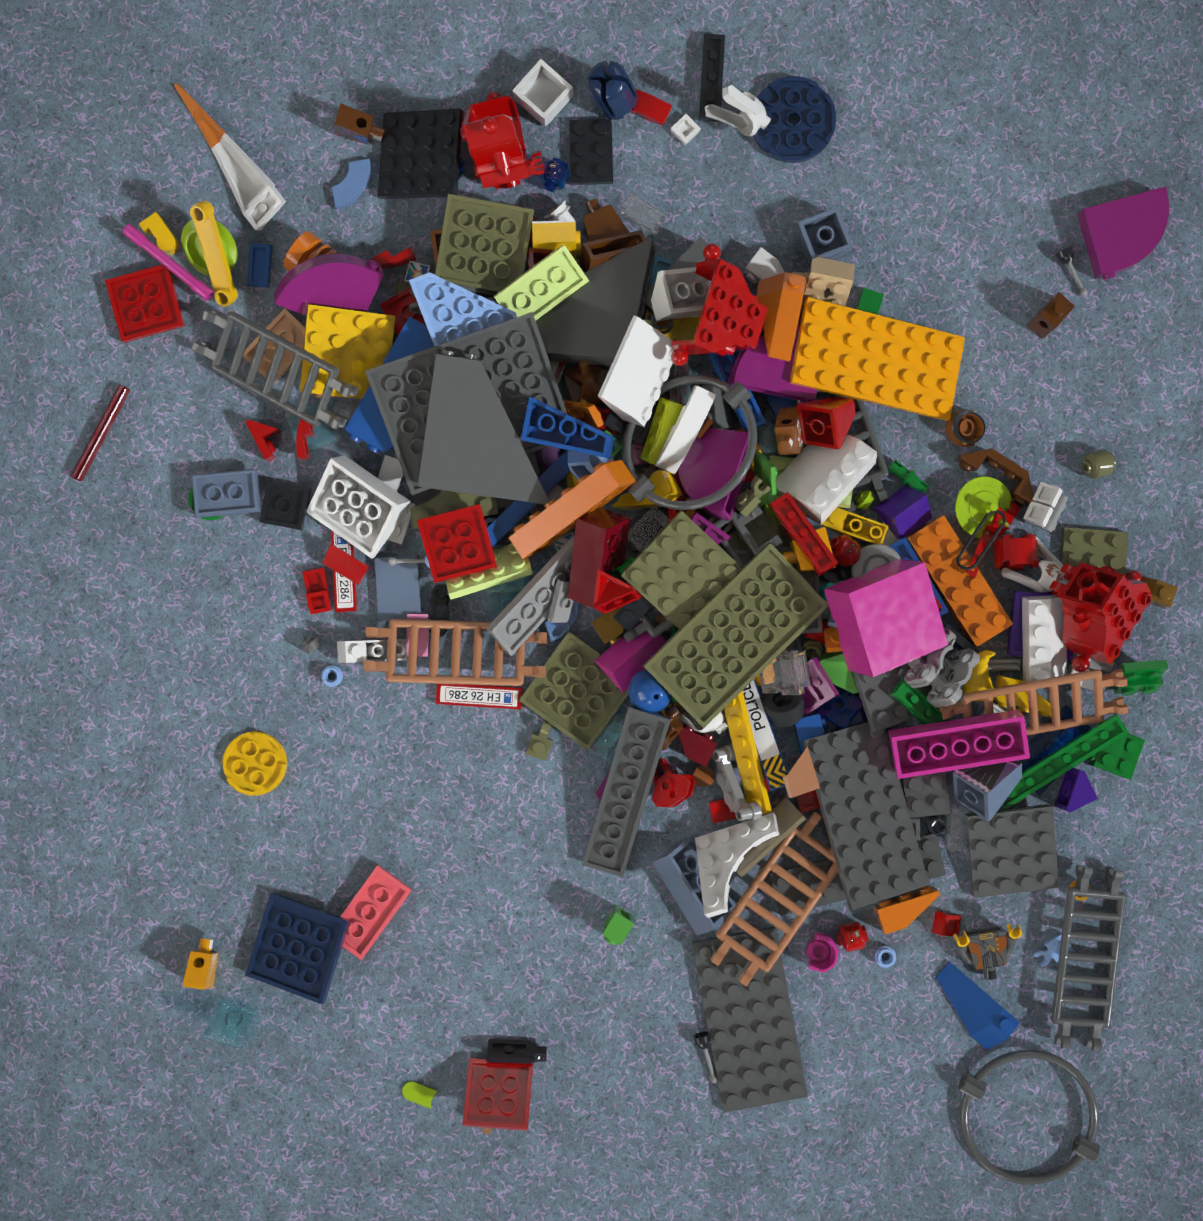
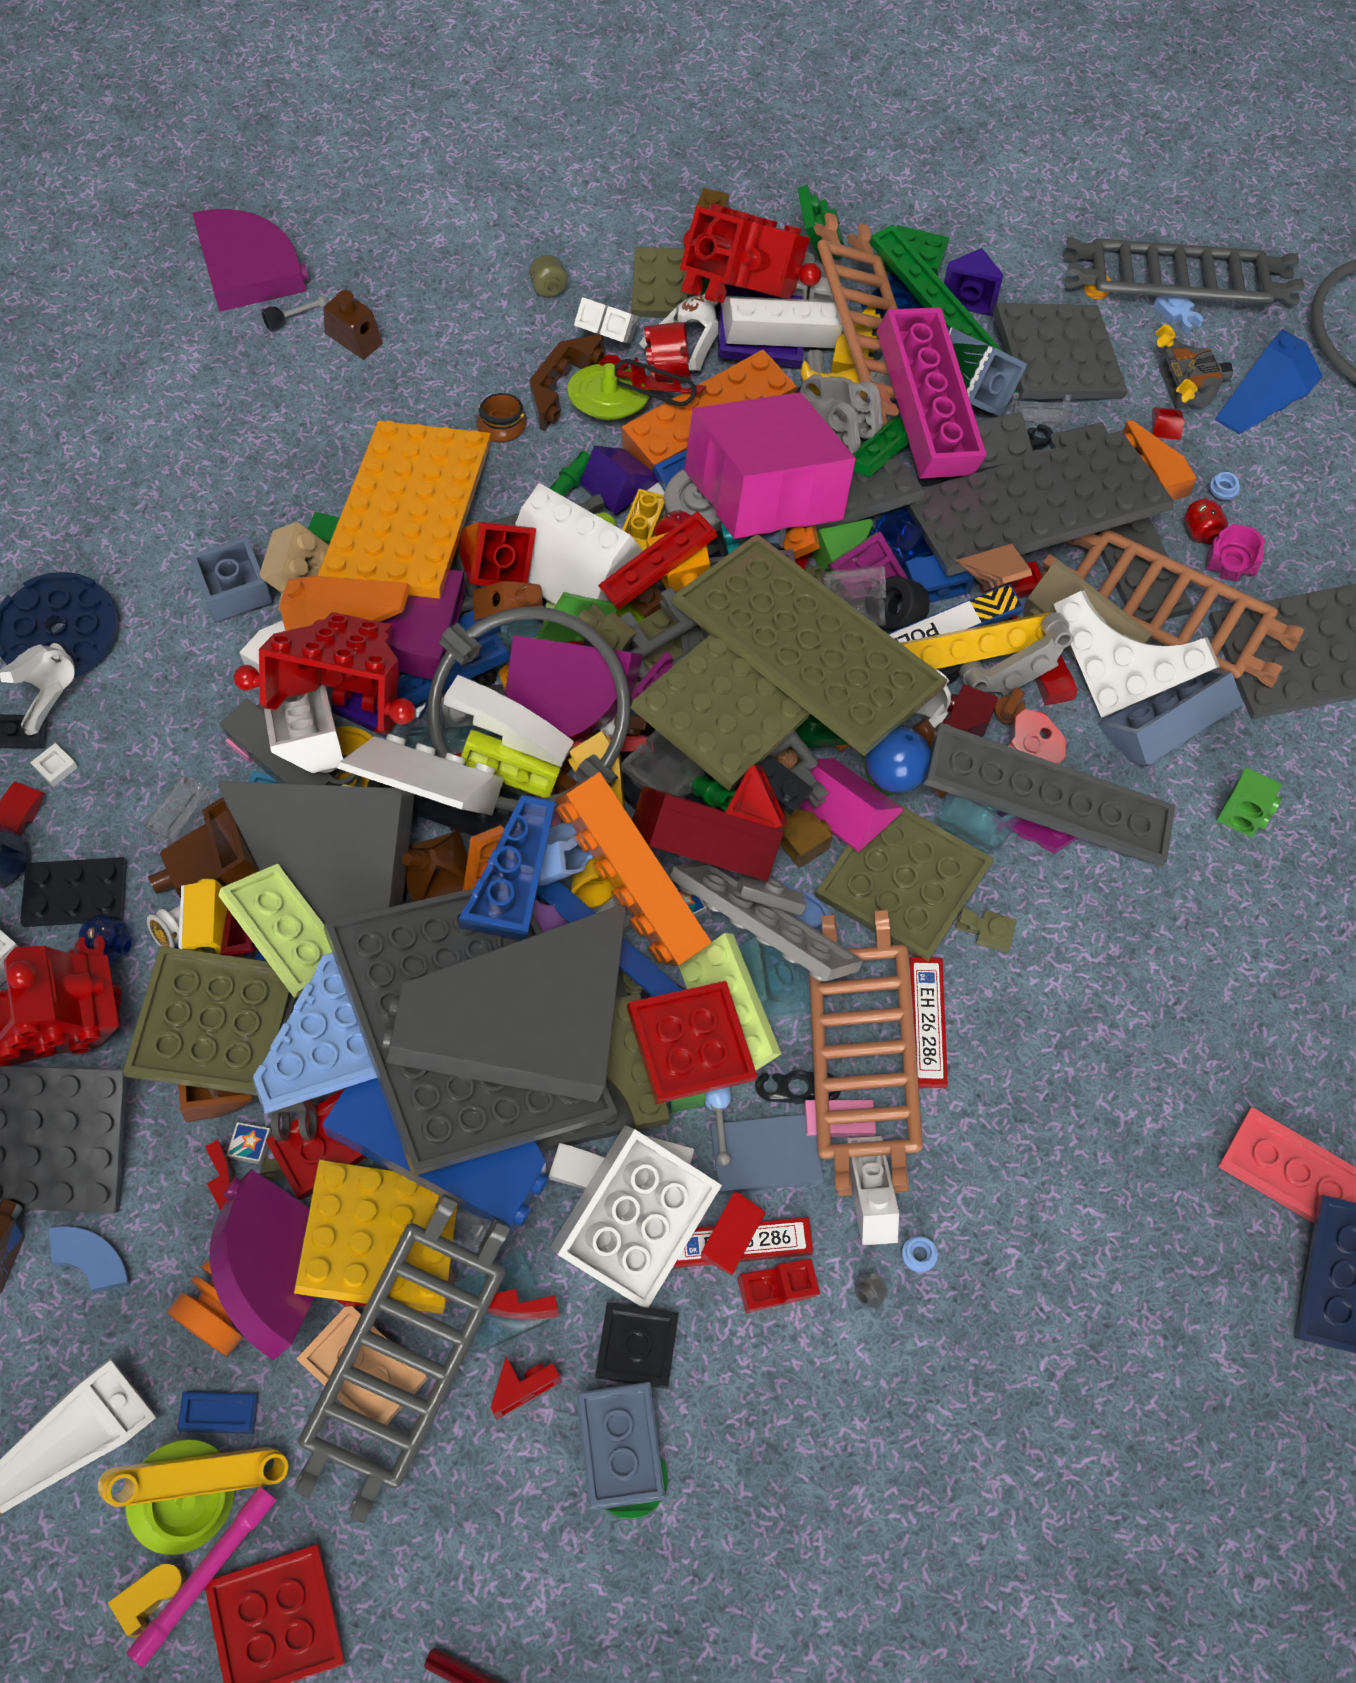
camera: 90 degrees left, 25 degrees down
yellow tile [222,731,287,796] -> none

